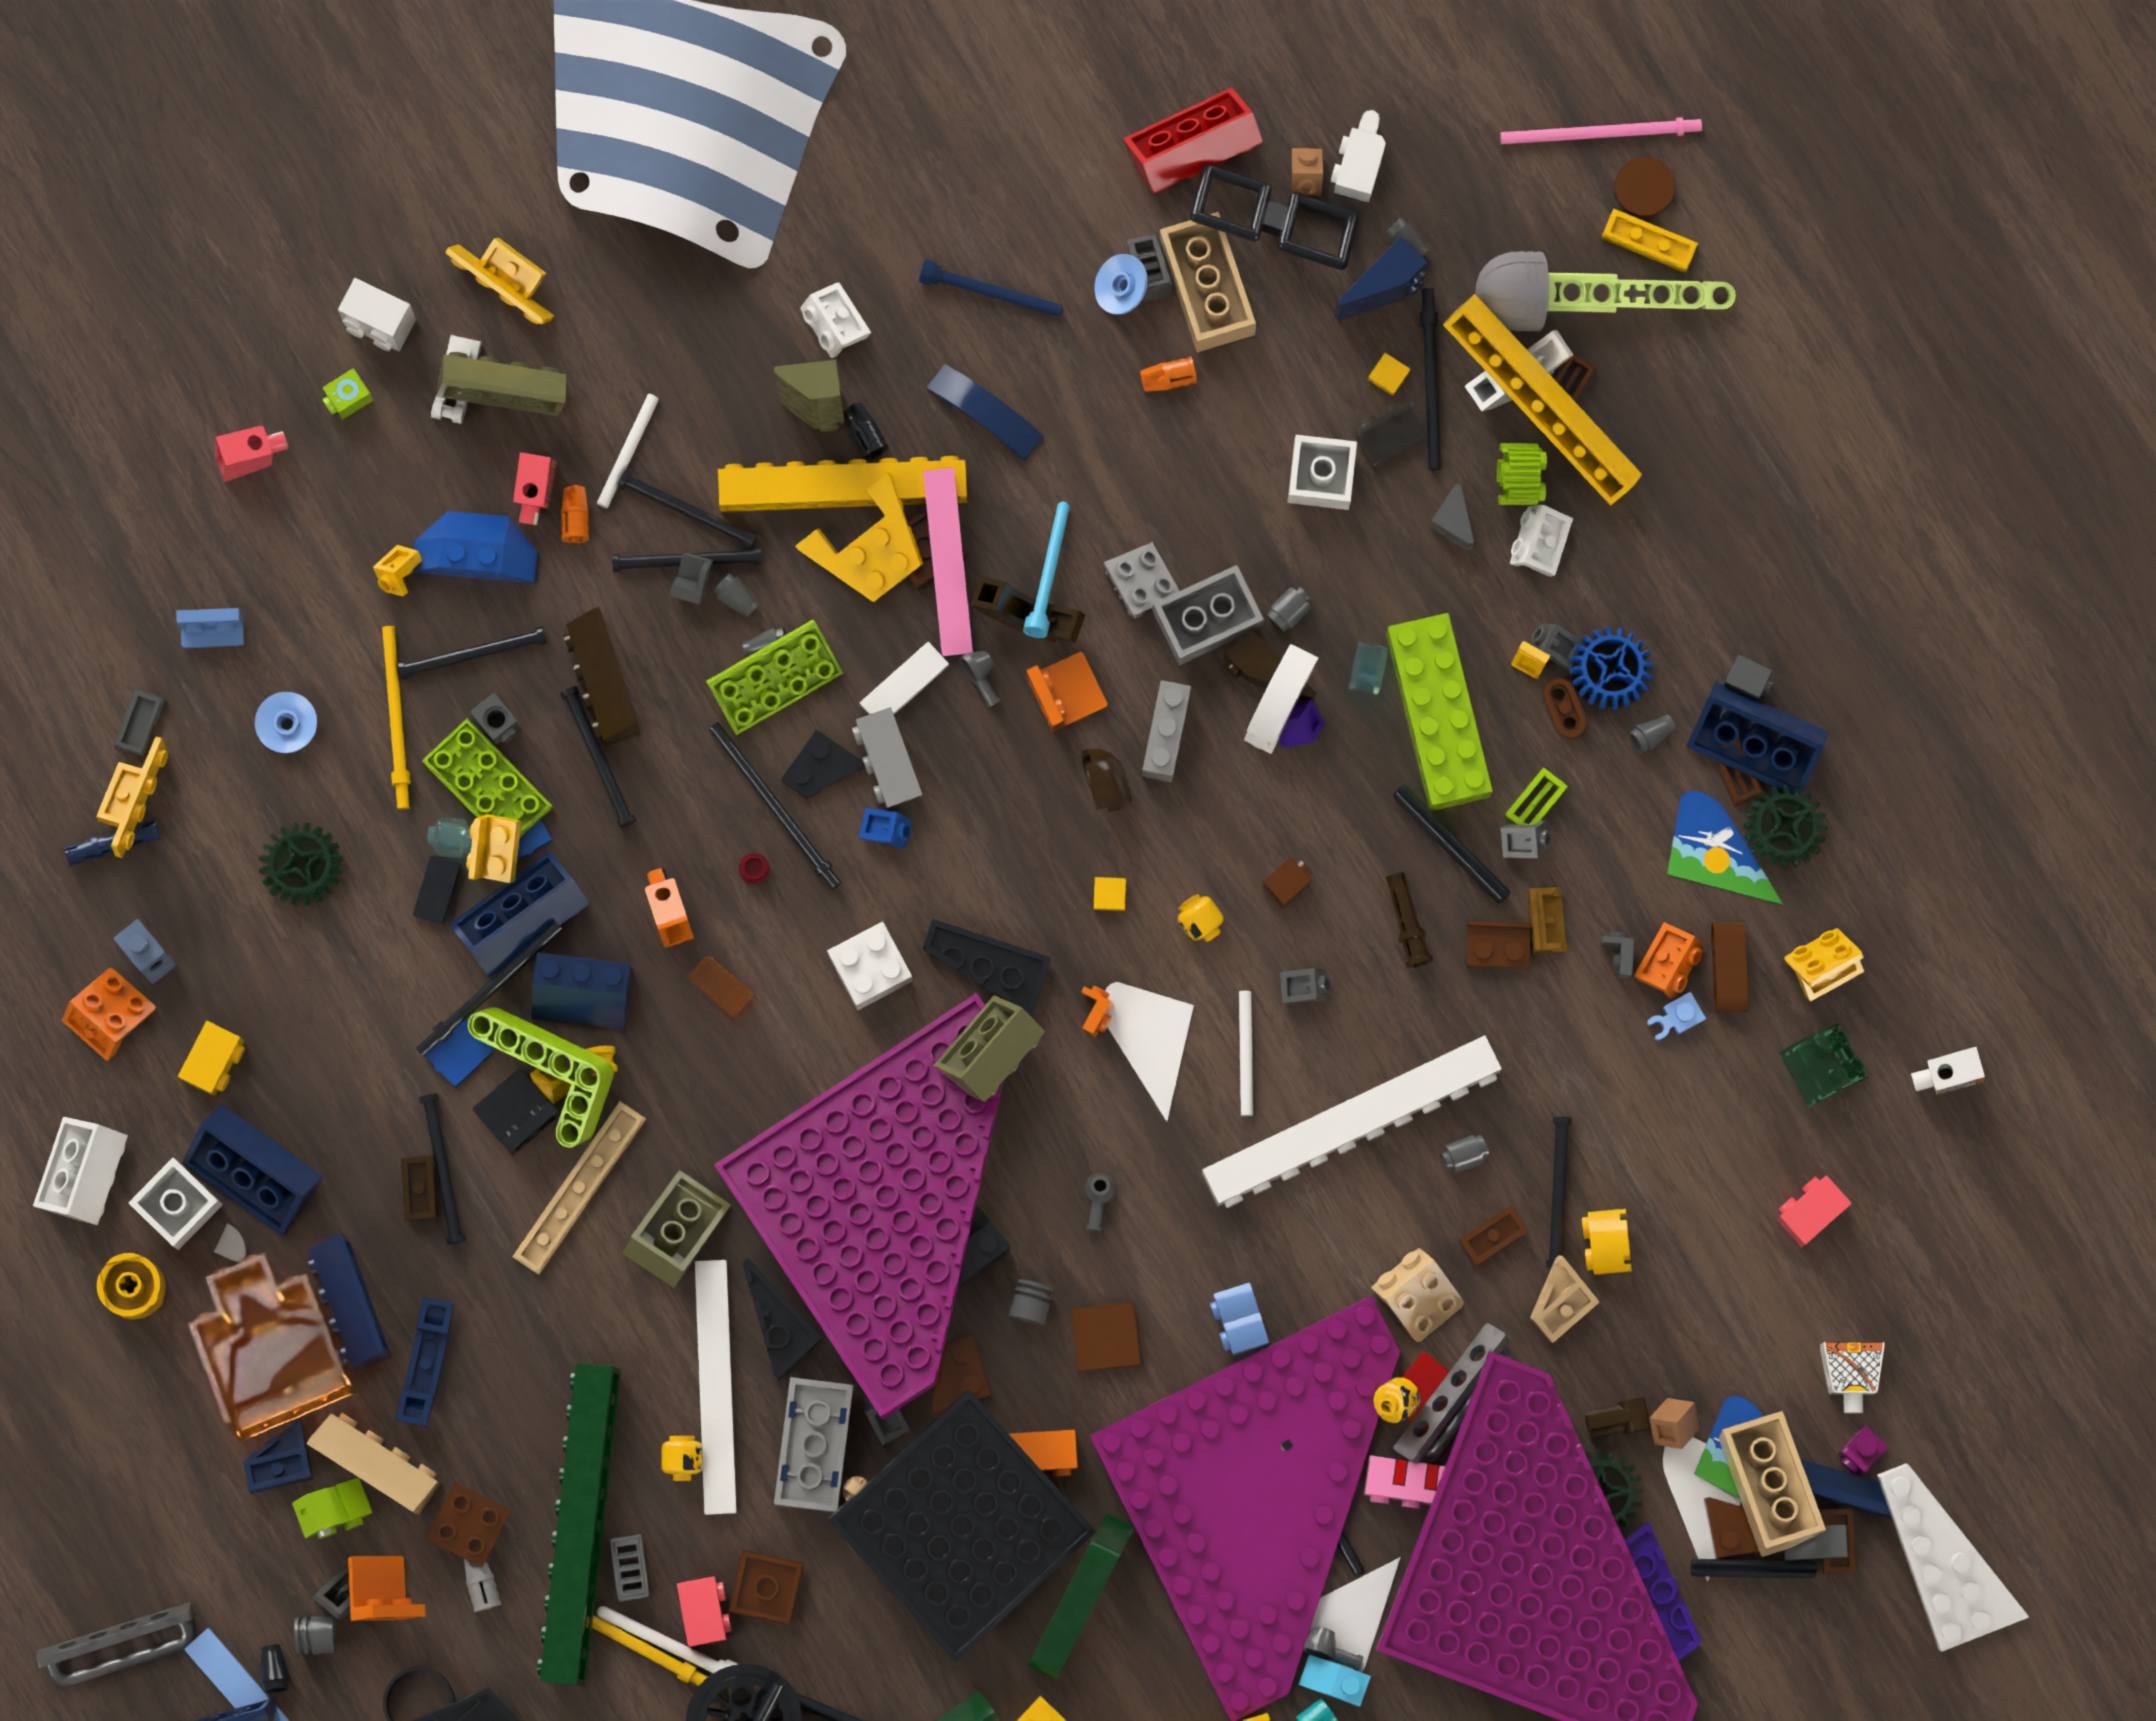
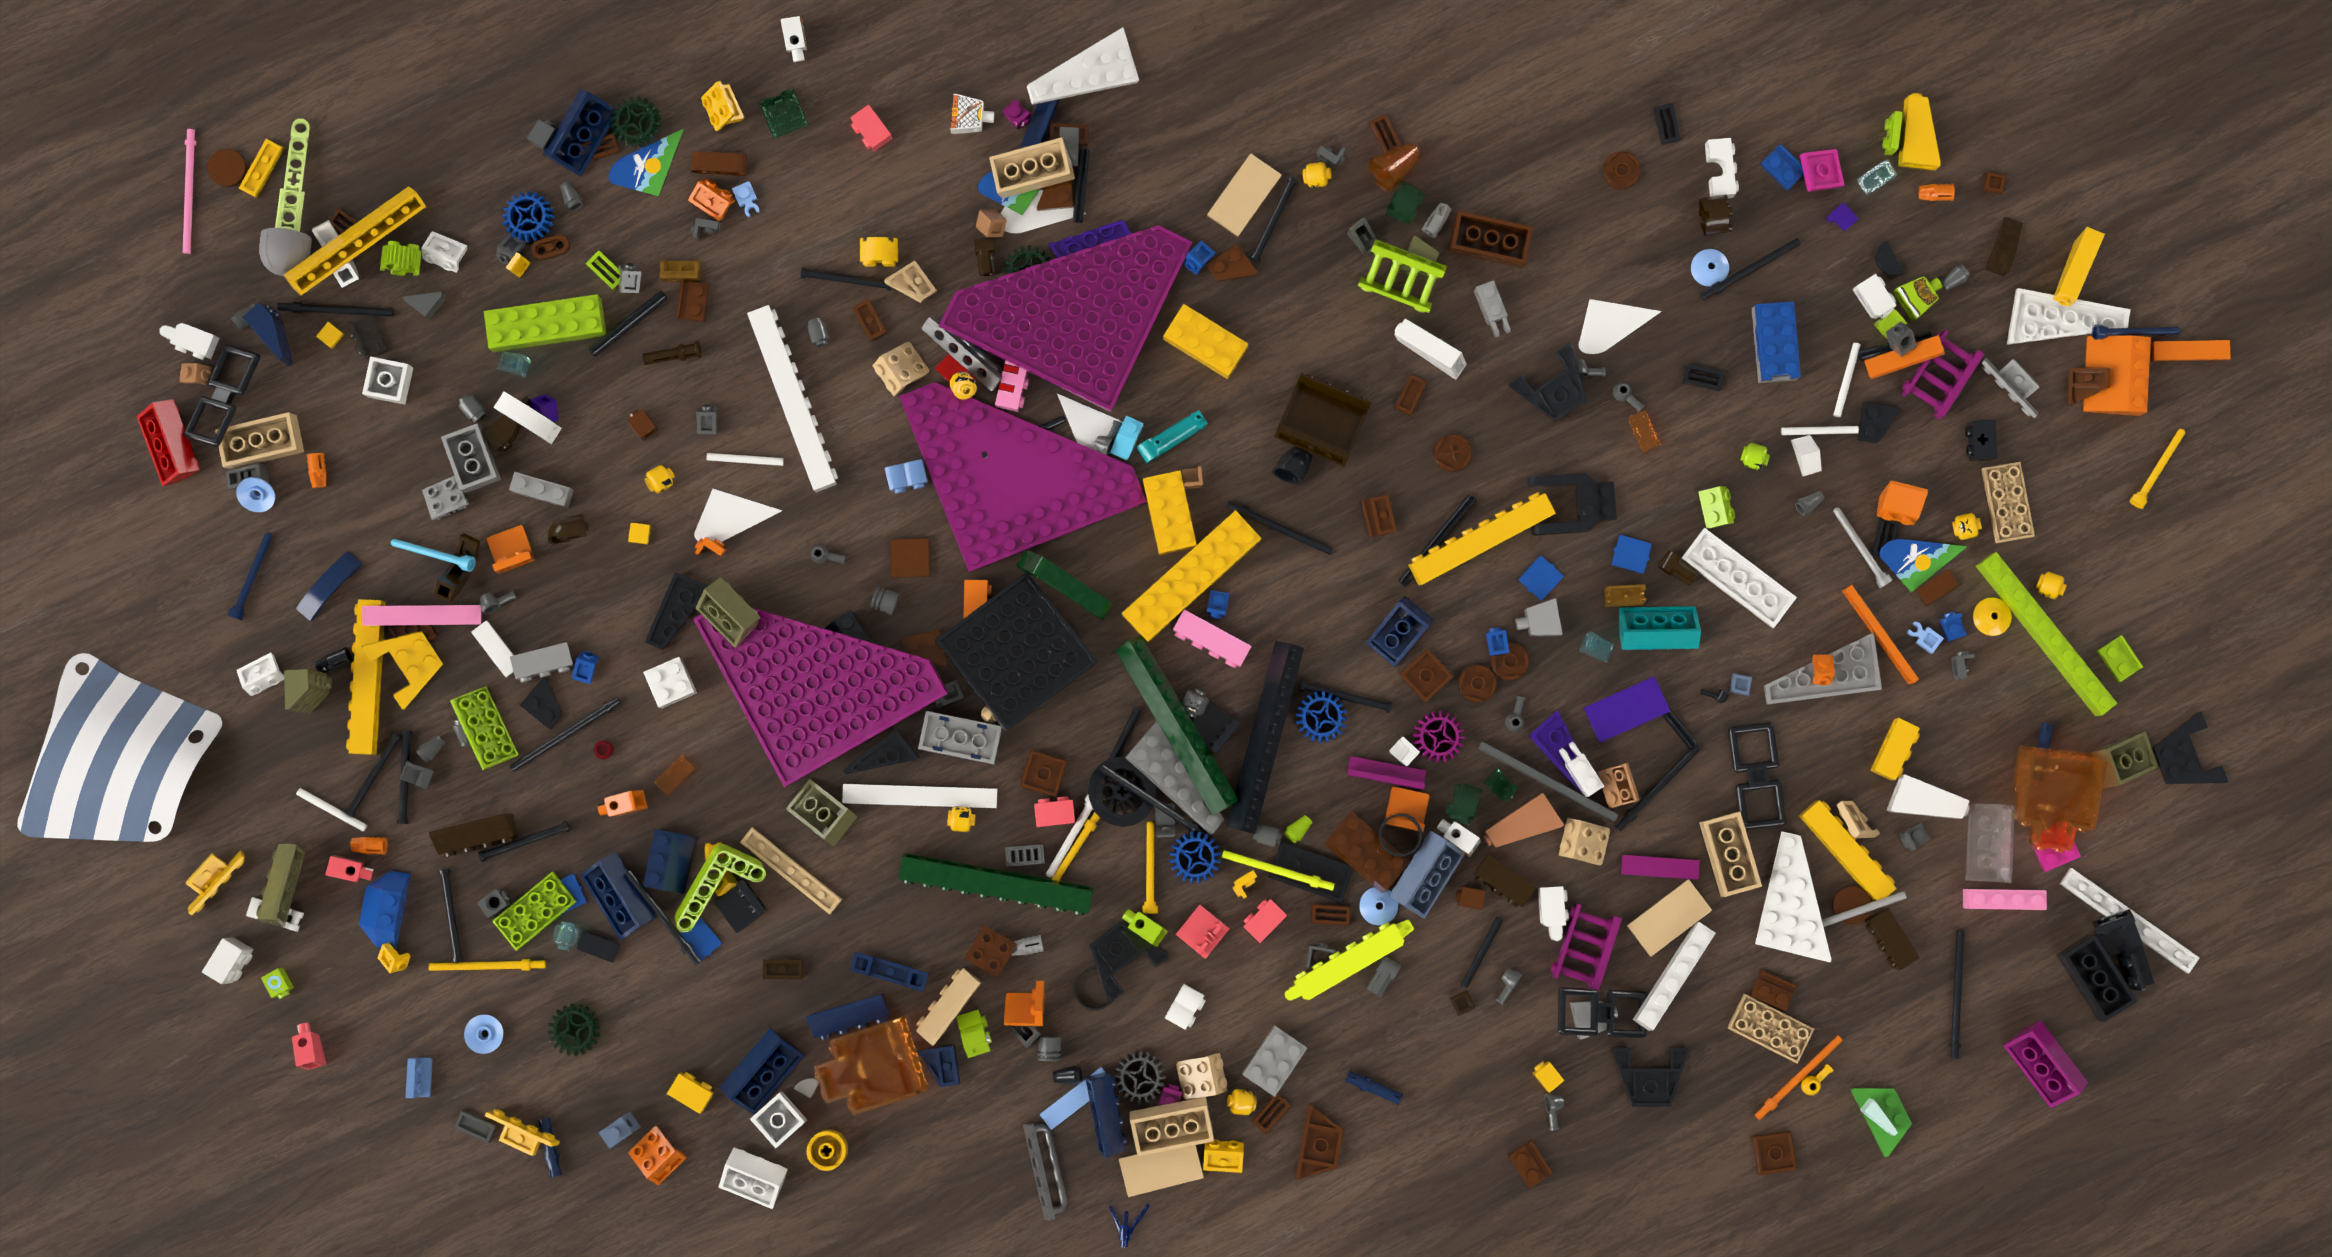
camera: 85 degrees left, 5 degrees up
black bar [419,1094,466,1245] -> none
yellow bracket [466,814,521,883] -> none

